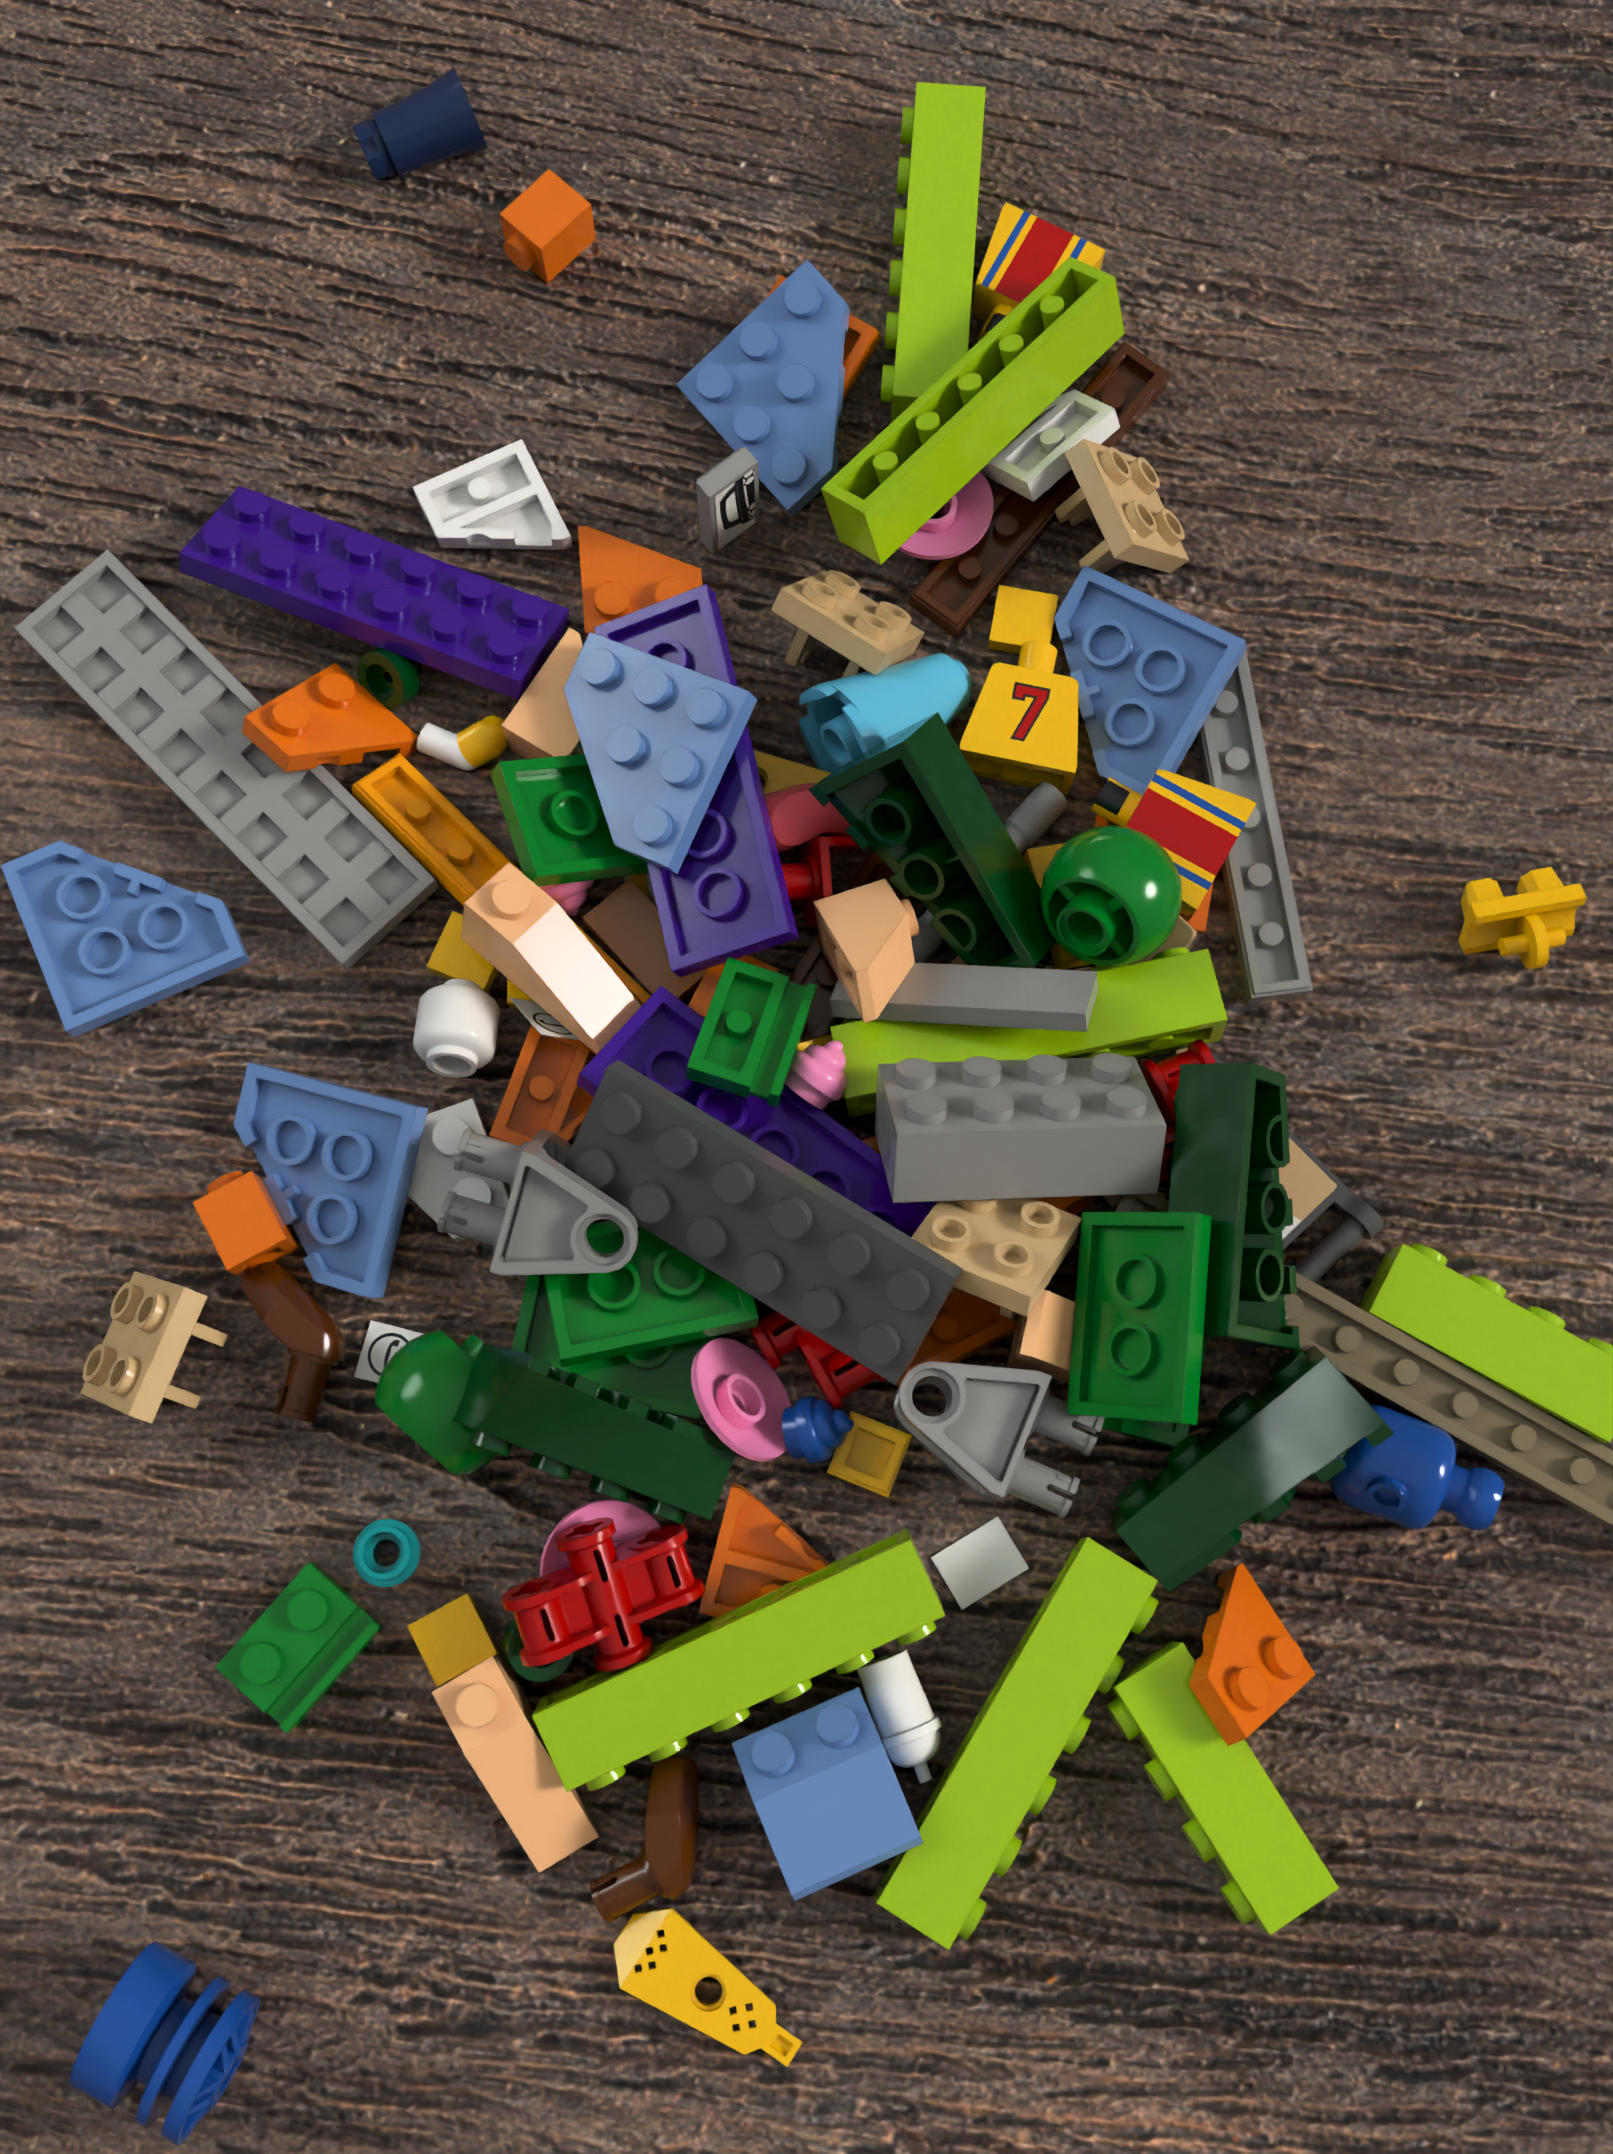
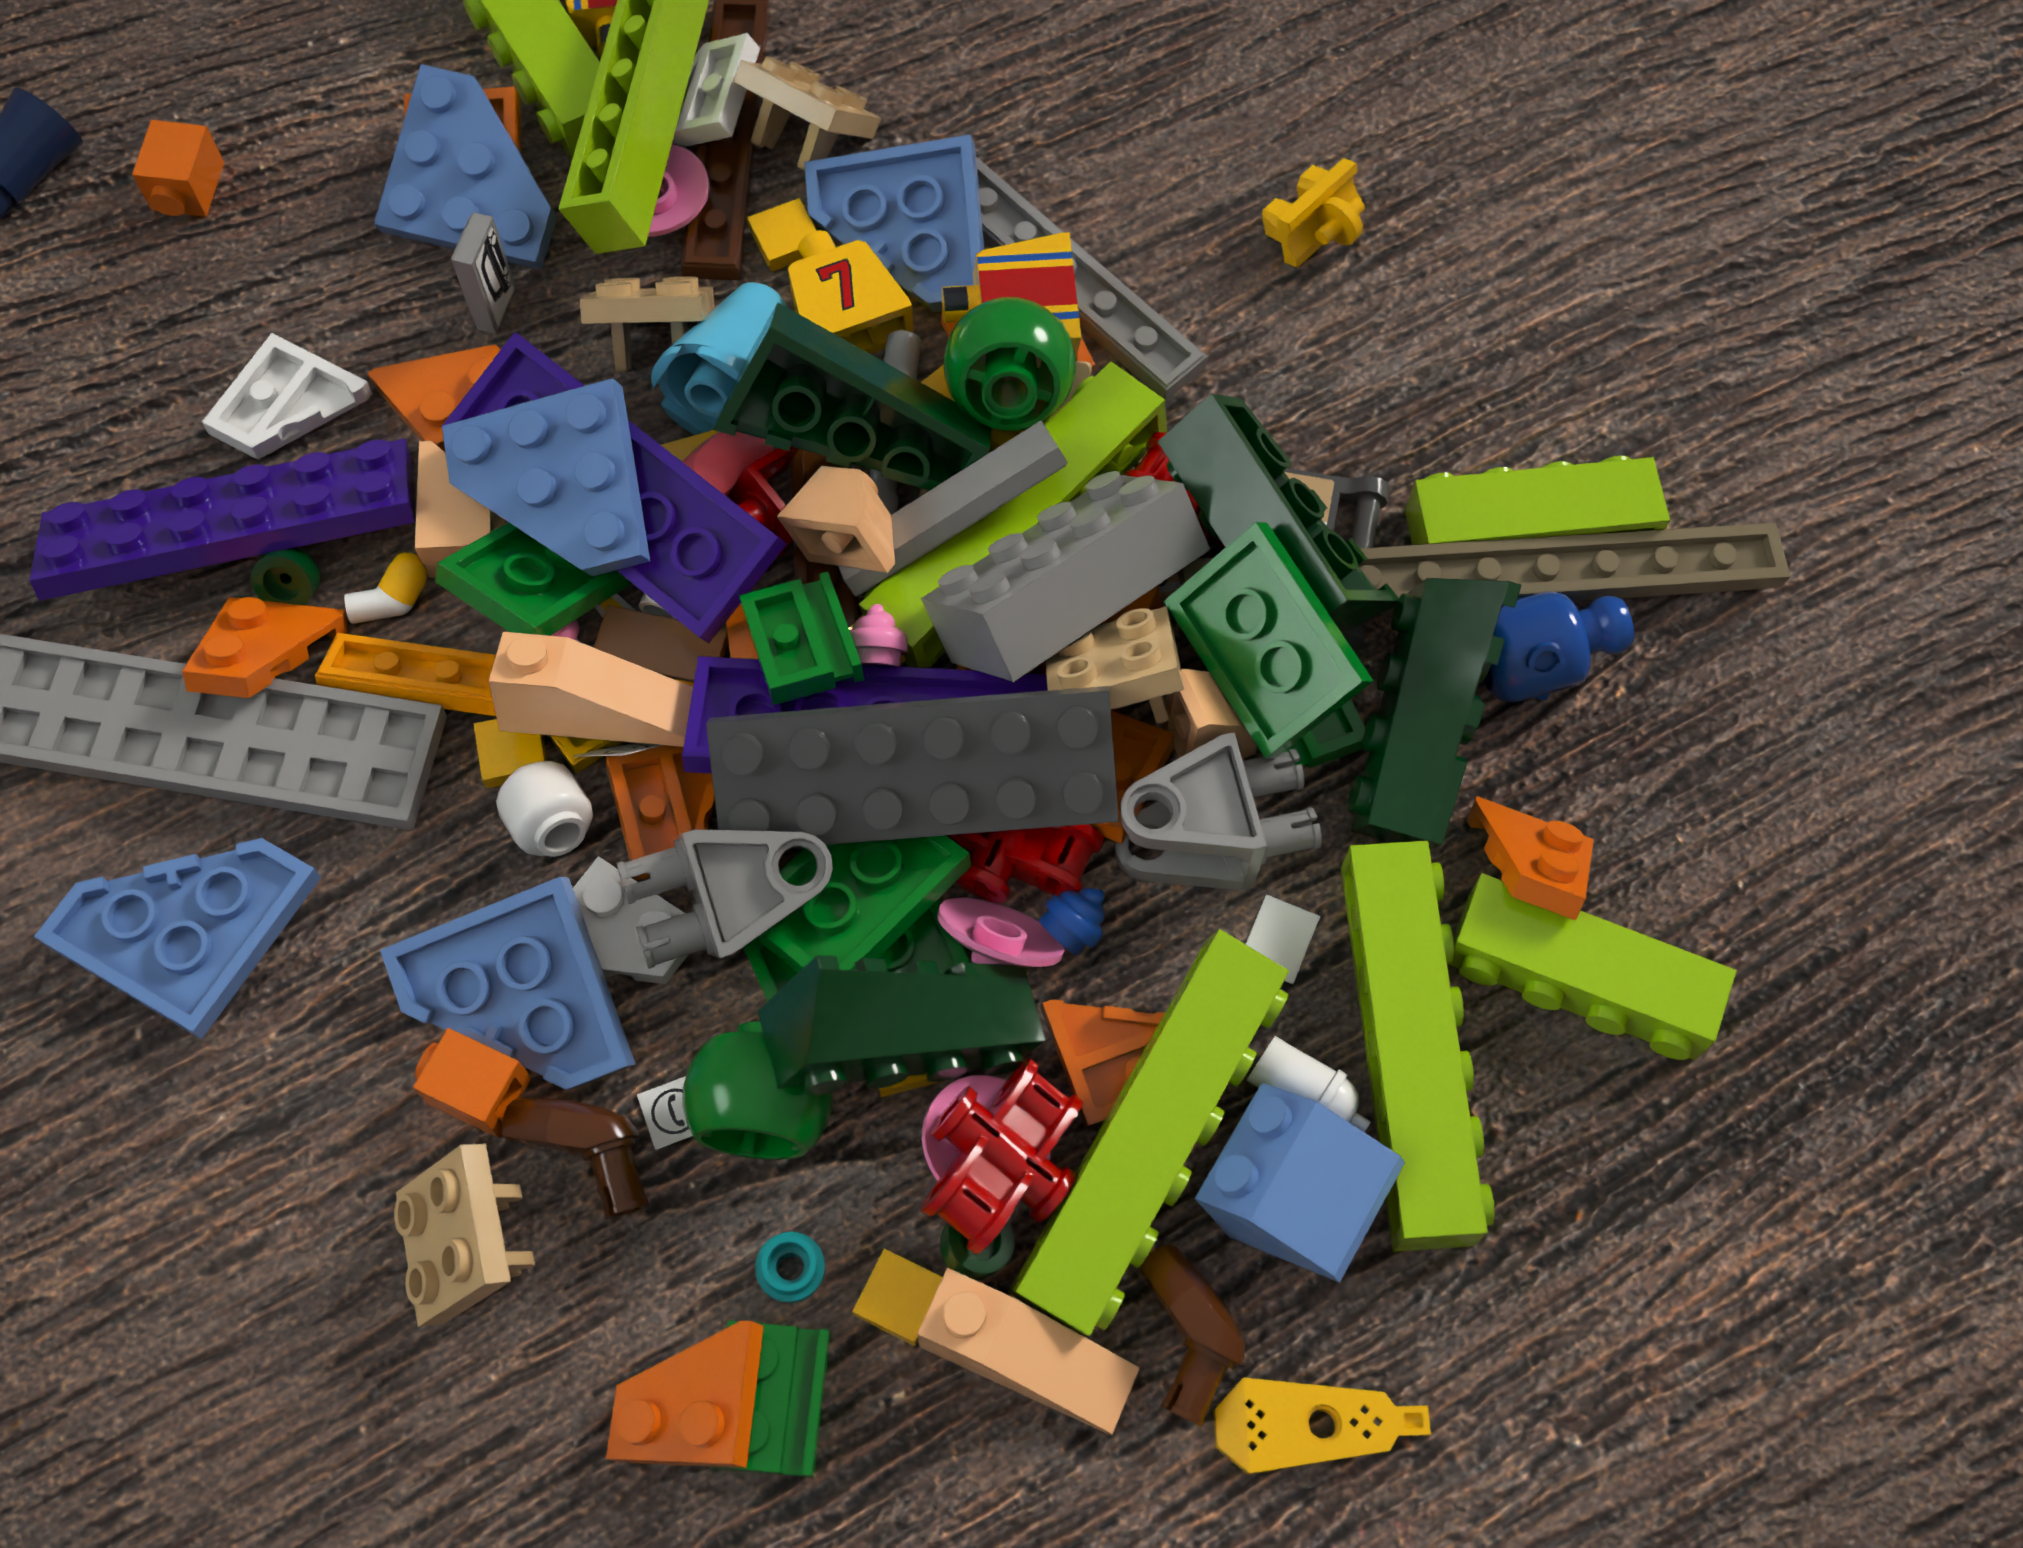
camera: 35 degrees left, 10 degrees down
yellow tile [826,1411,912,1498] -> none
none -> orange wing [606,1320,764,1468]

